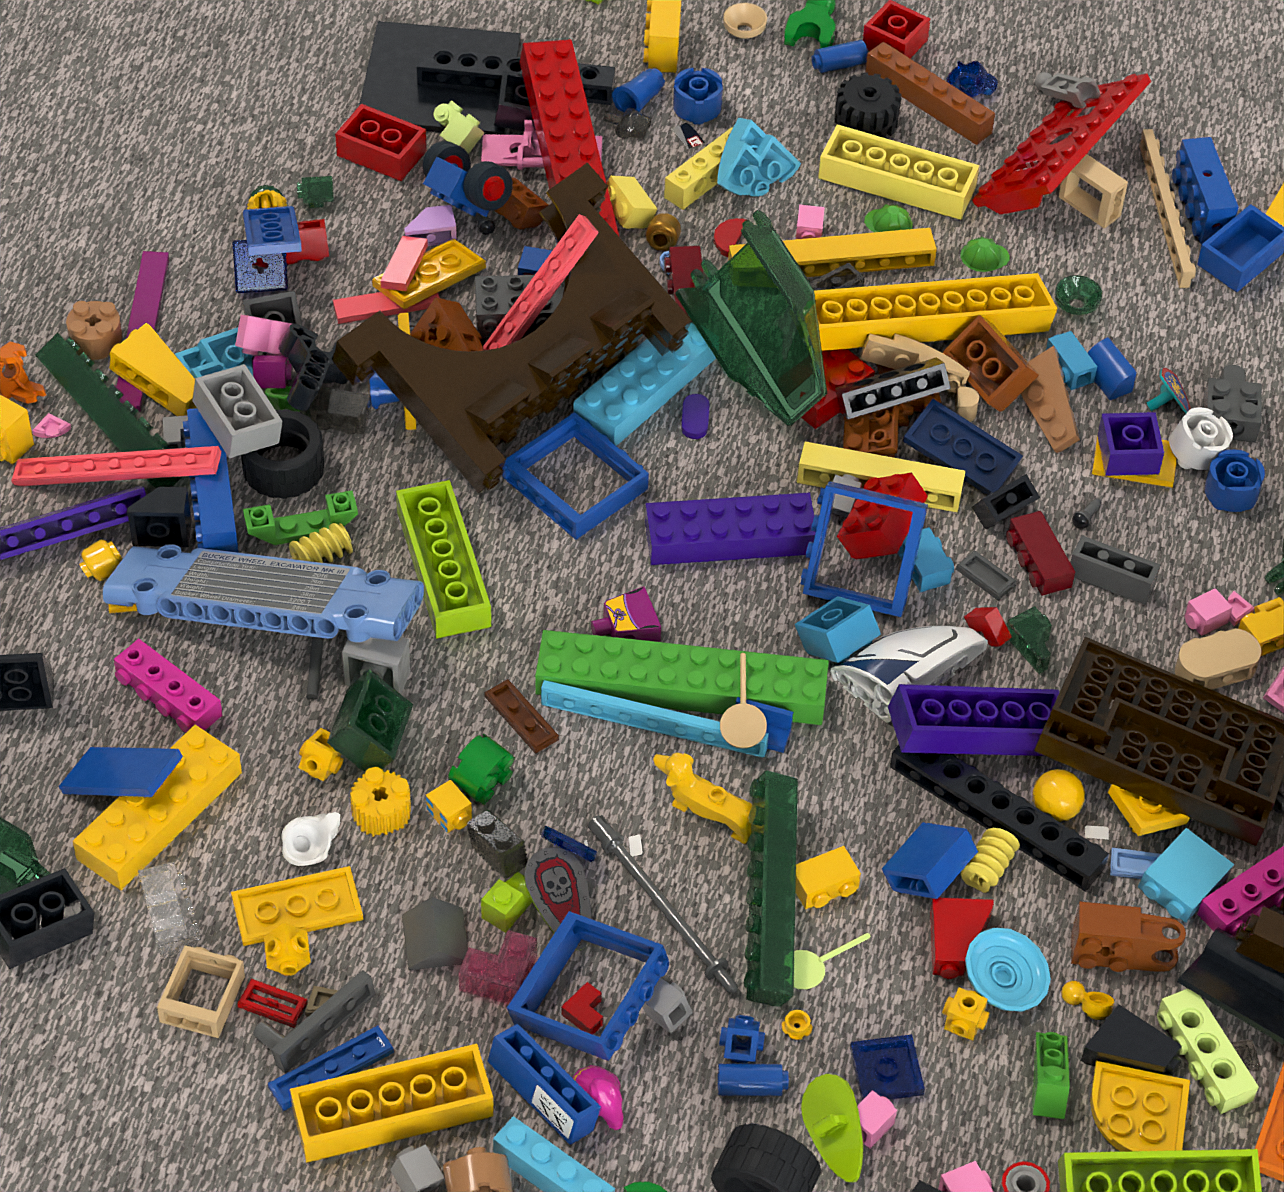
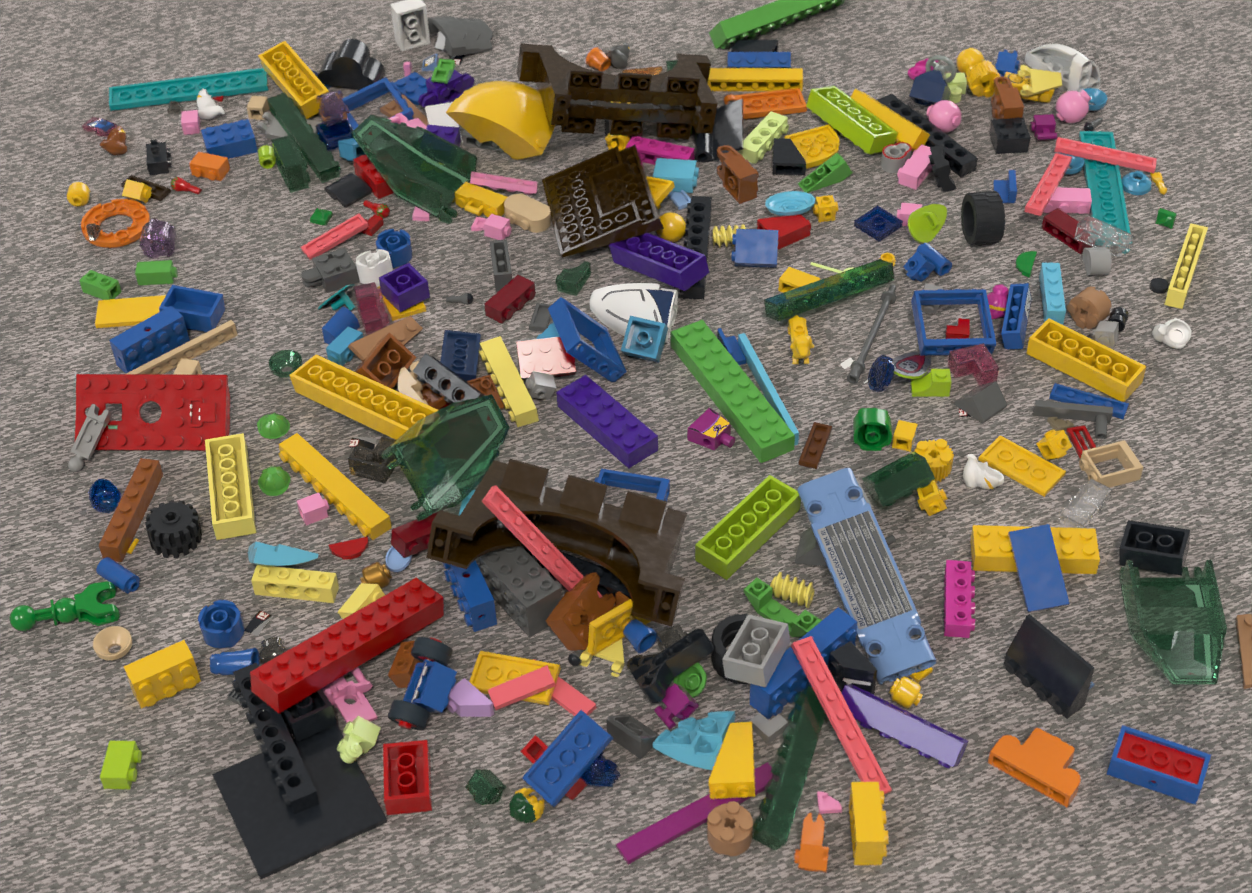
camera: 120 degrees left, 5 degrees down
bright pink brick [235,314,291,356] -> none
clear smoke brick [467,810,528,878] -> none
tan piece [720,653,767,749] -> none
red brick [863,0,931,58] -> none
red piece [964,607,1012,647] -> none
black brick [972,474,1041,530] -> none
yellow plate [1061,981,1114,1020] -> none
none -> clear pink brick [354,282,389,335]

